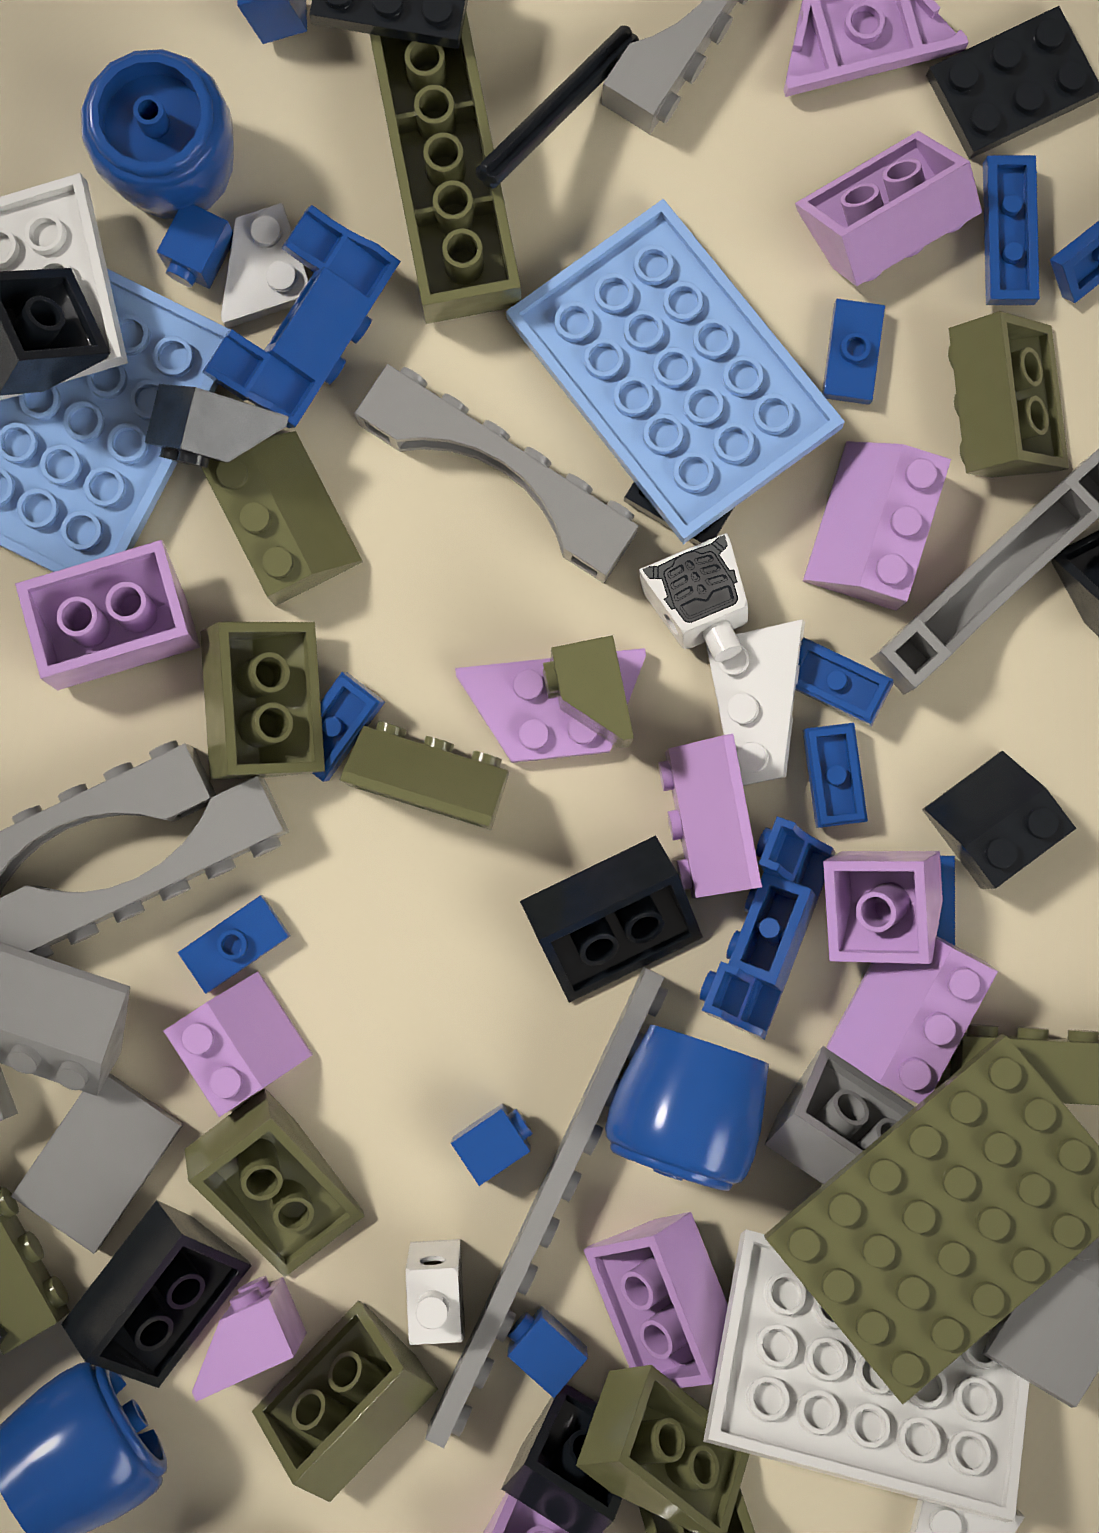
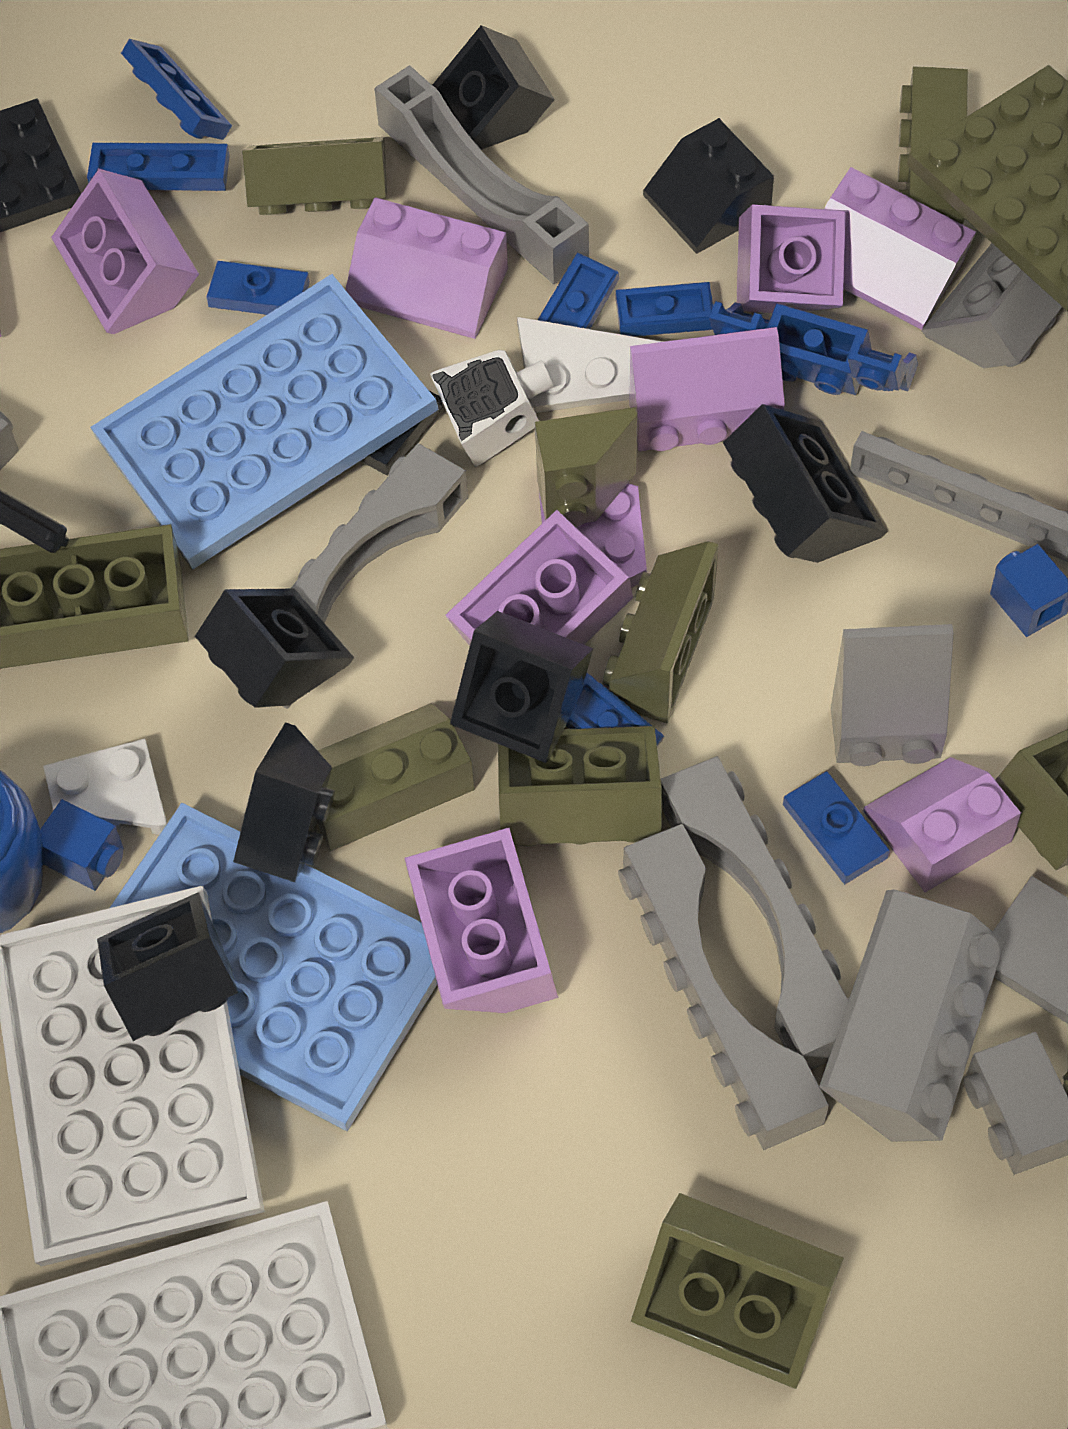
camera: 80 degrees left, 25 degrees down
blue bracket [202,205,401,429] -> none
blue piece [605,1024,769,1191] -> none
none -> black slope [194,588,354,708]
none -> lavender slope [445,510,633,646]
none -> black slope [450,611,594,763]
none -> light grey slope [831,624,954,766]

